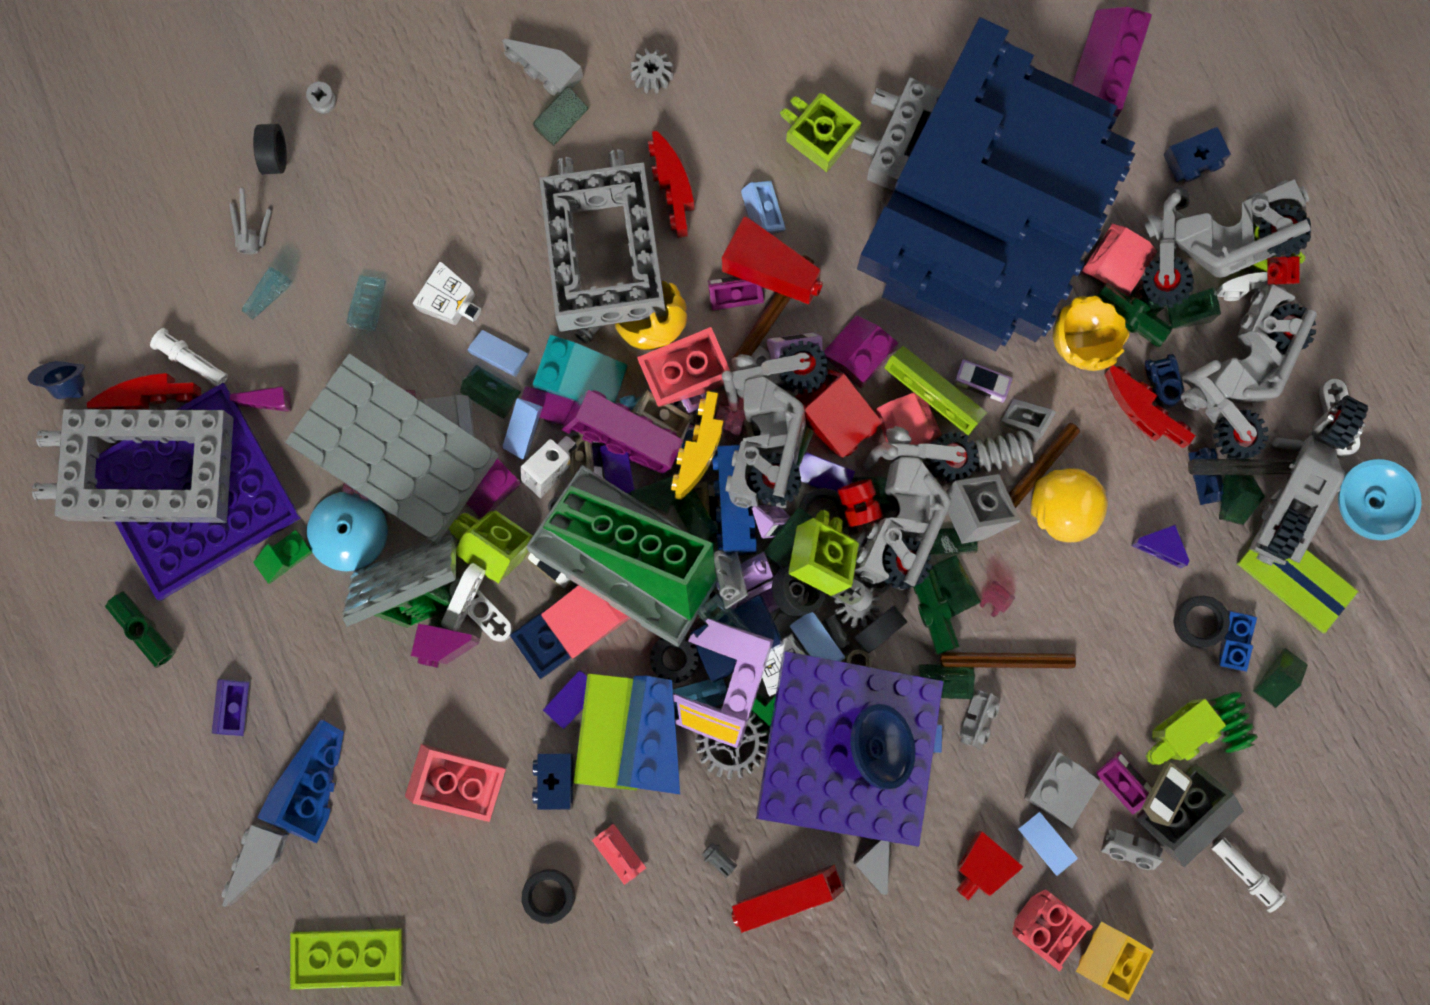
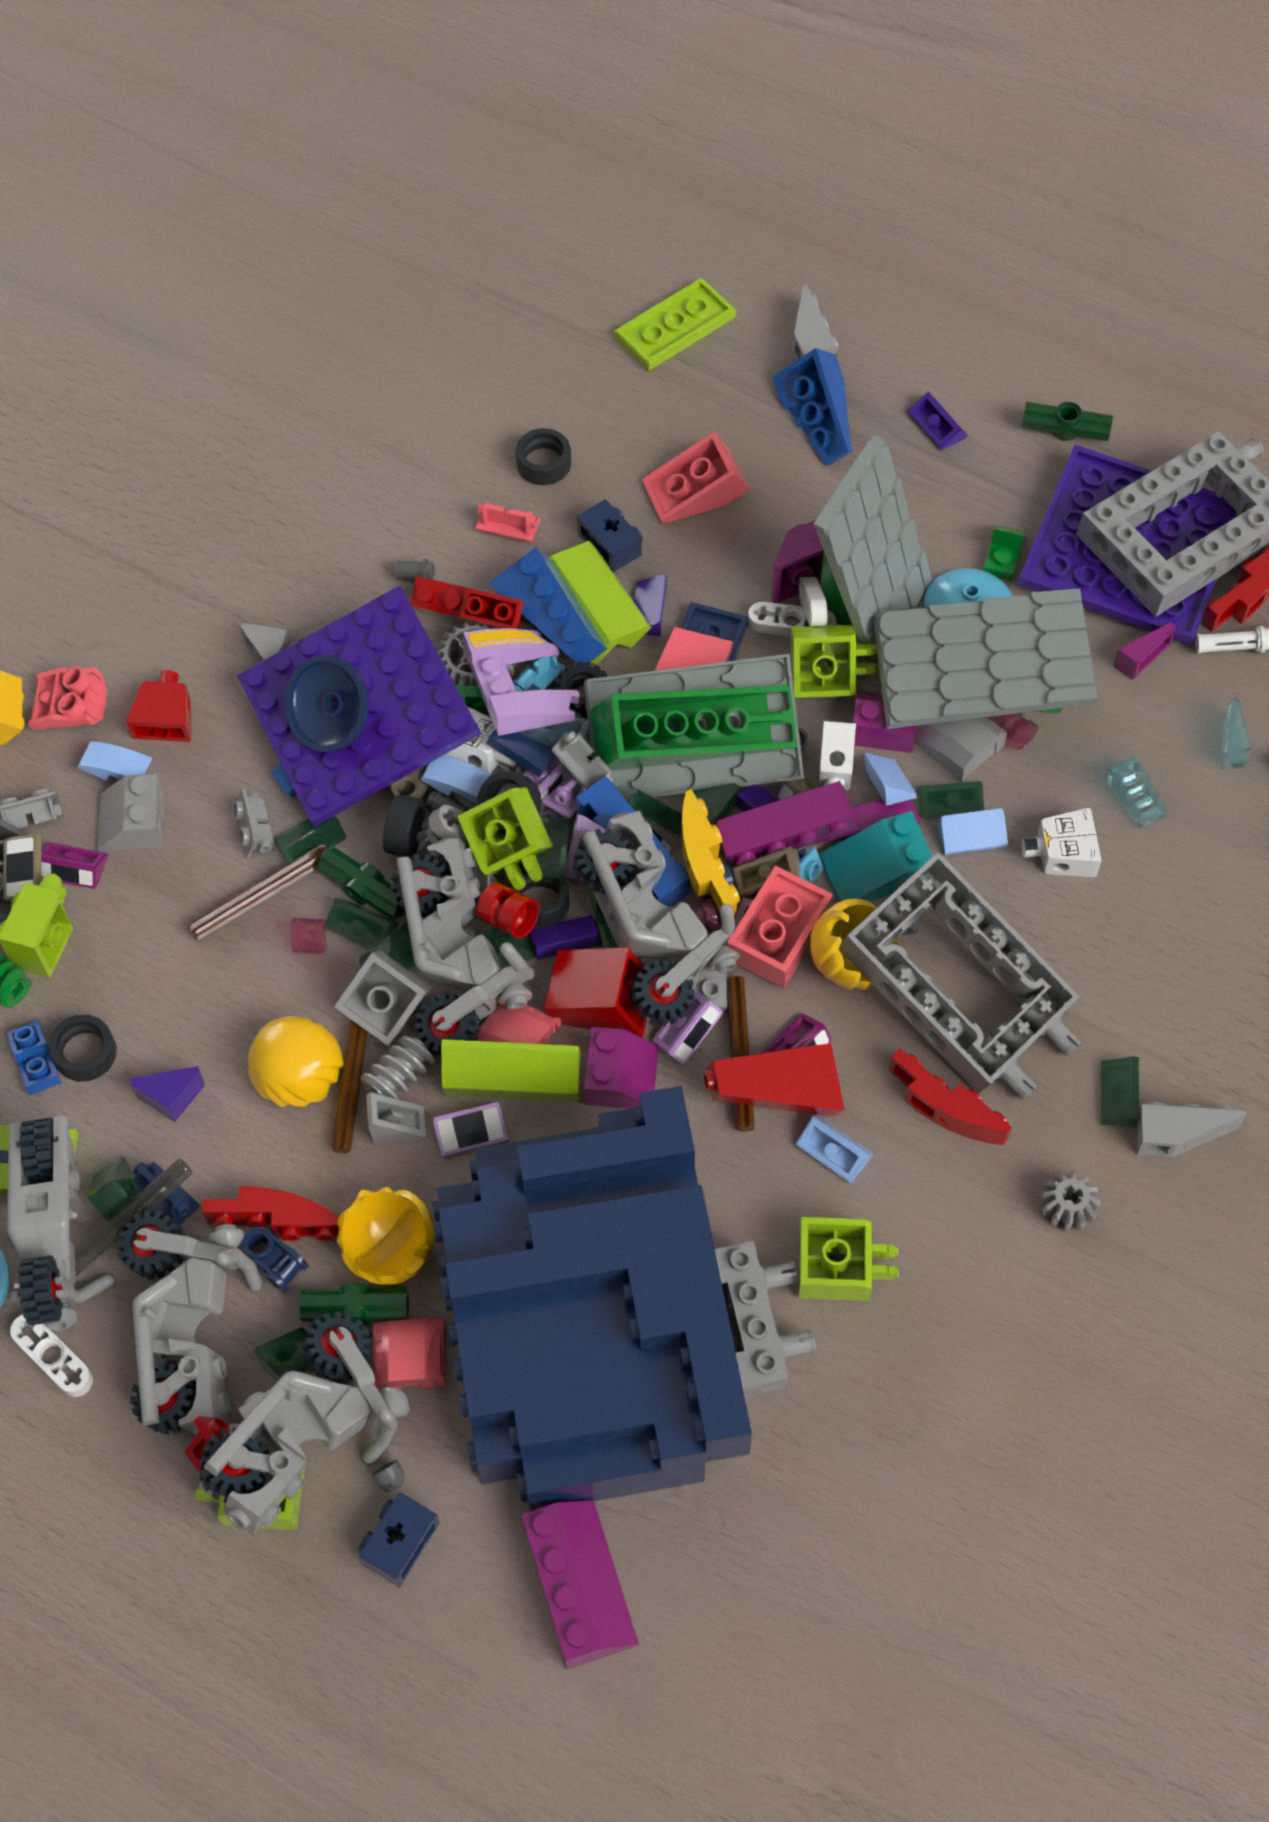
camera: 140 degrees right, 20 degrees down
red slope [732,864,845,933] -> none
none -> red slope [410,576,524,629]

